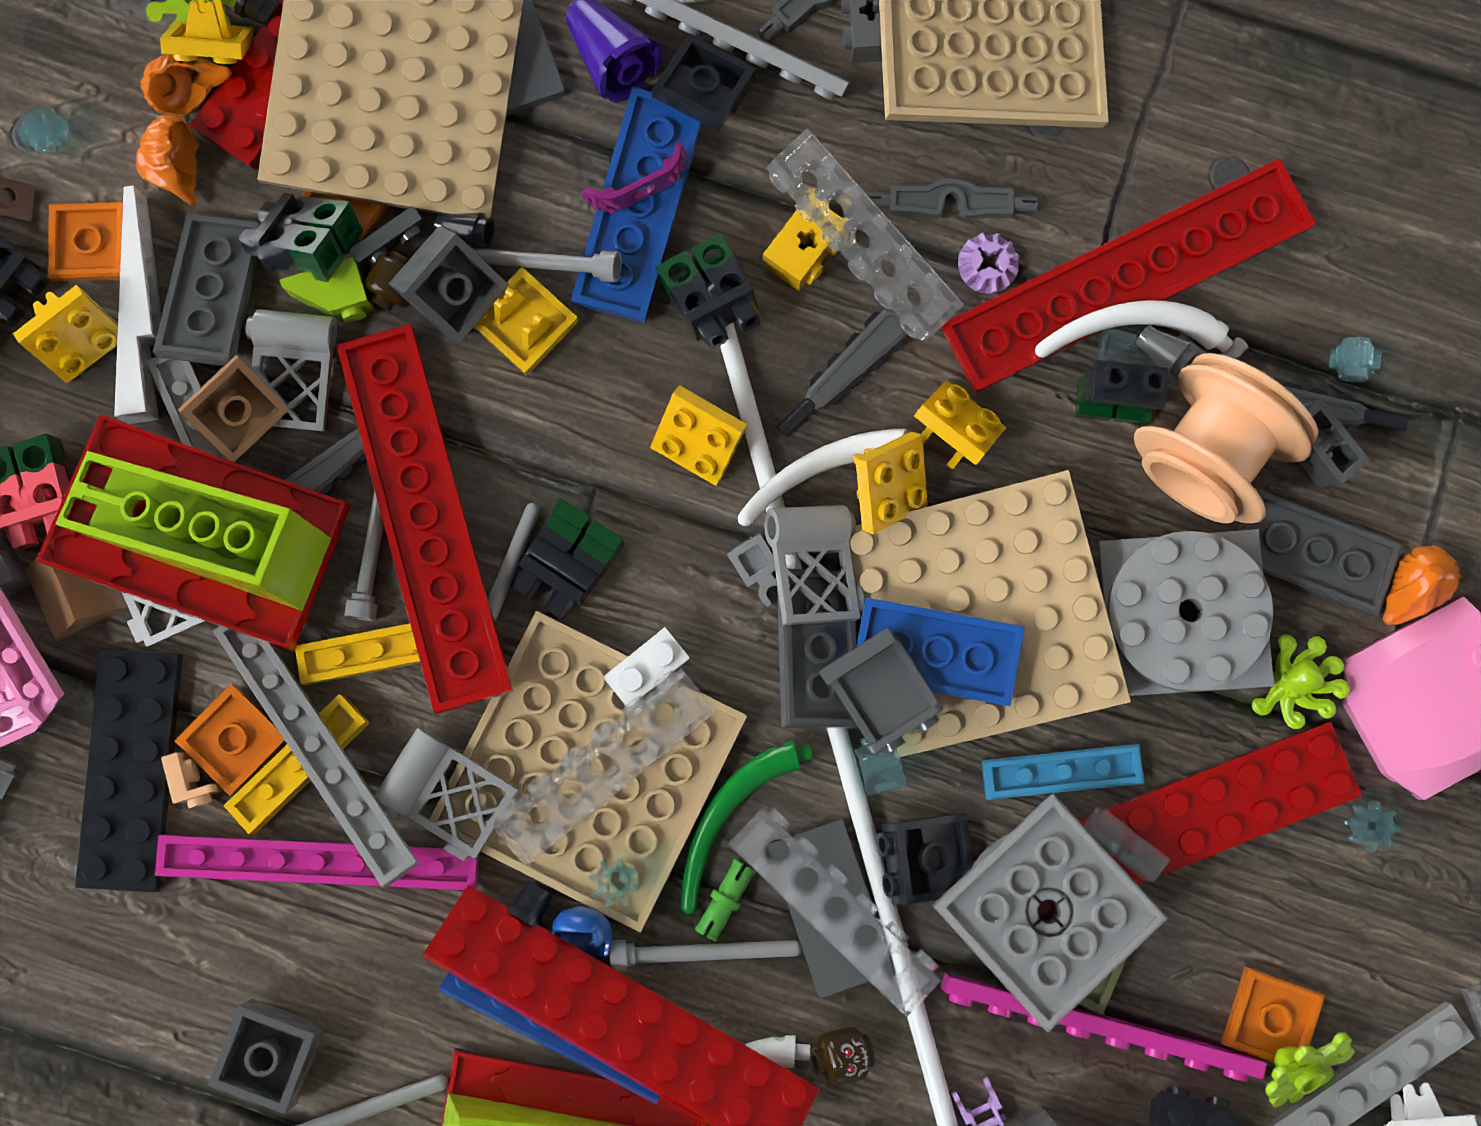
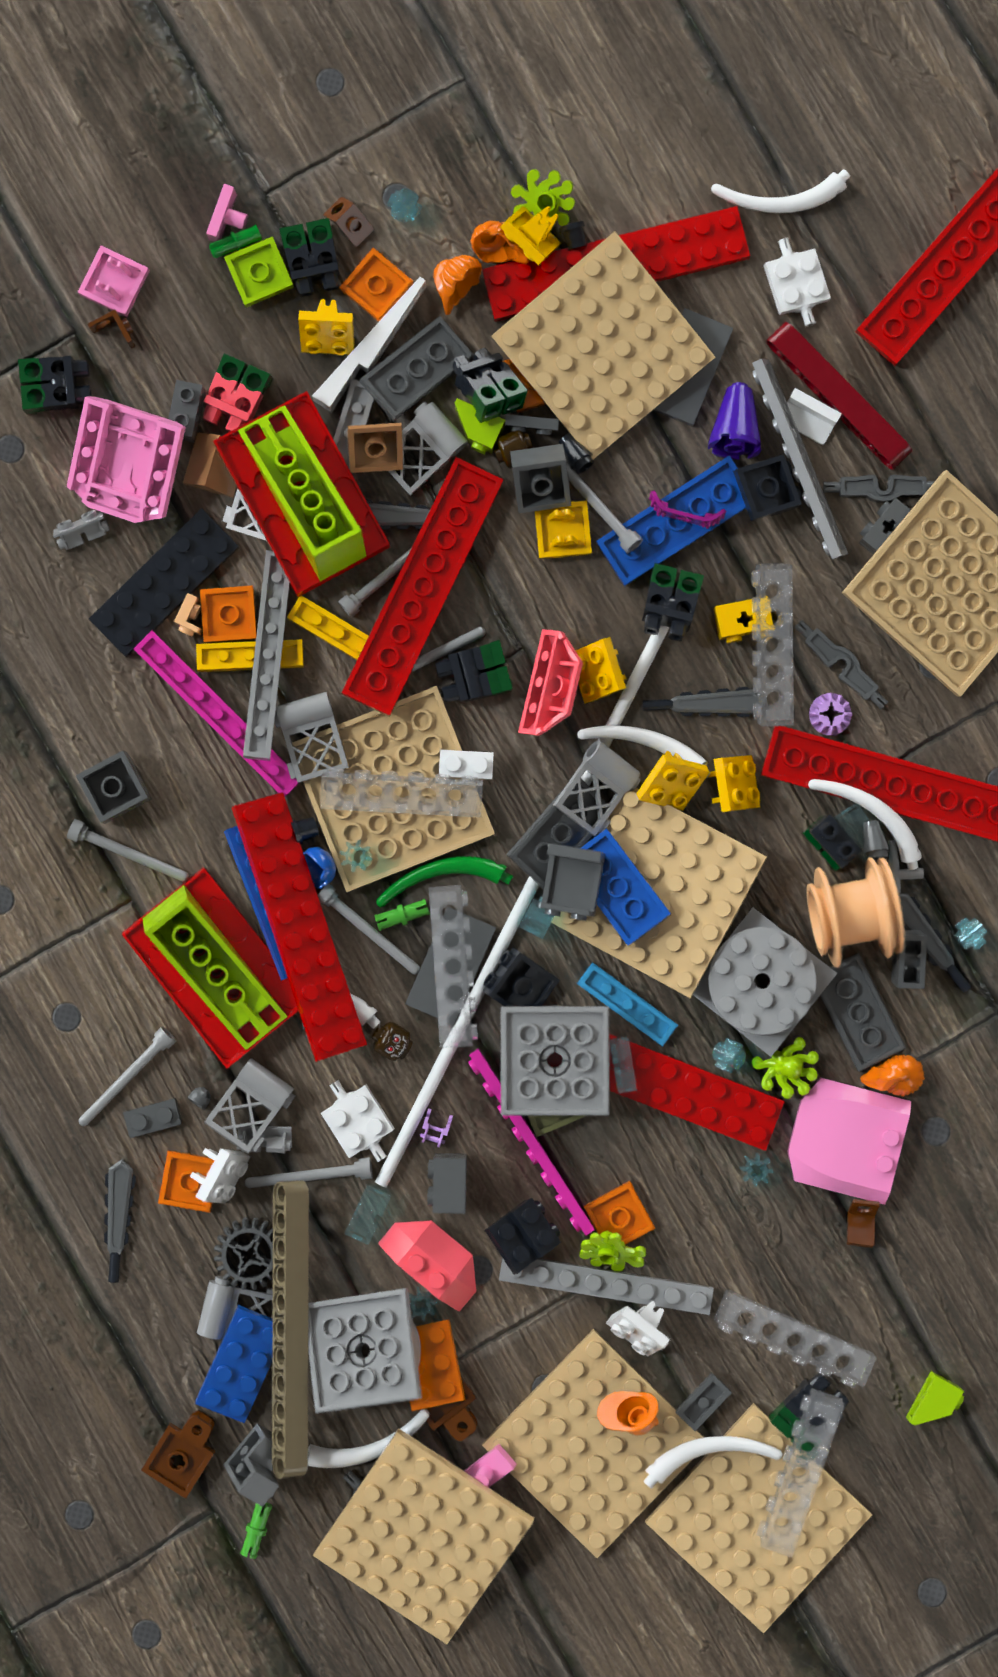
camera: 45 degrees right, 5 degrees up
light grey plate [726,533,777,607] -> none
none -> coral wedge [518,629,583,736]
none -> clear light blue gear [712,1038,746,1073]

